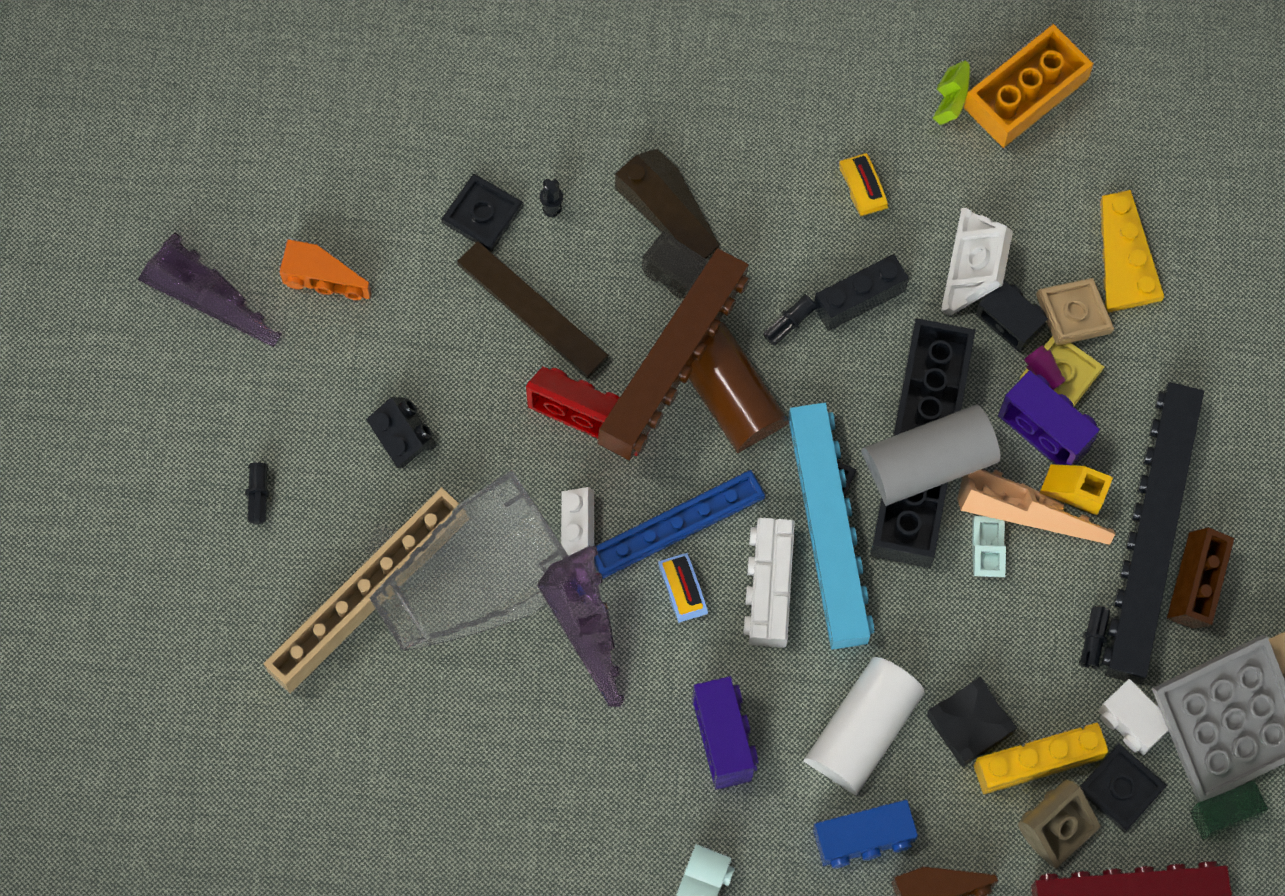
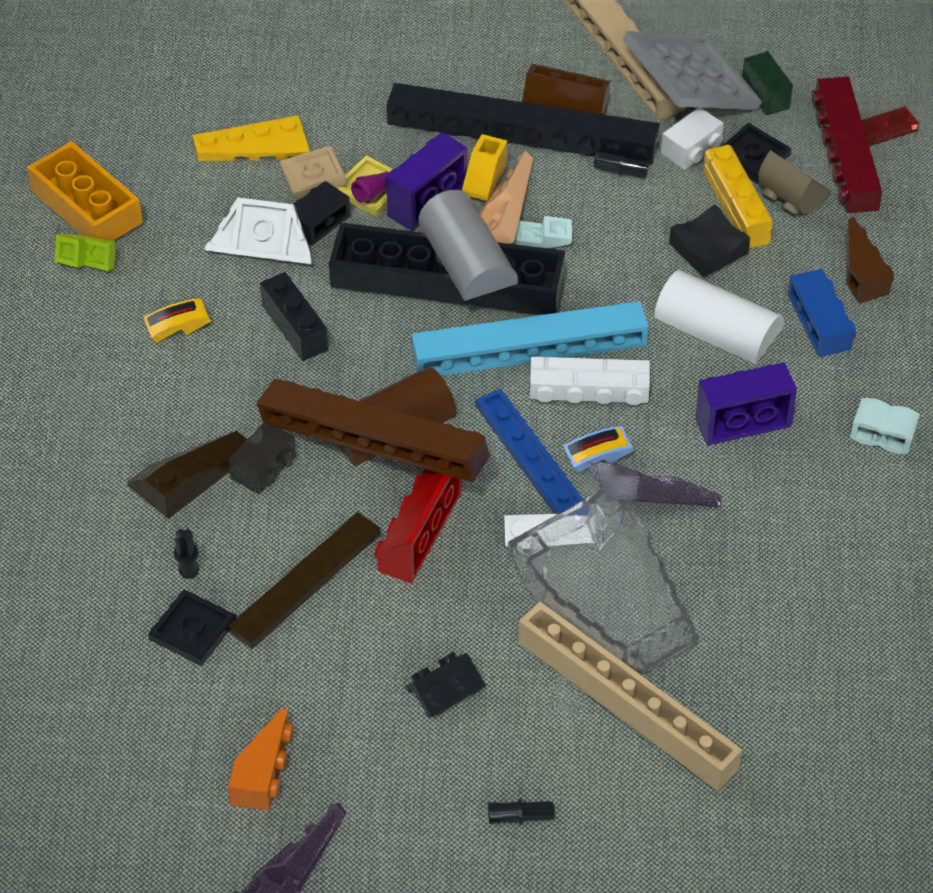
camera: 90 degrees left, 20 degrees down
black axle [763,294,818,345] -> none

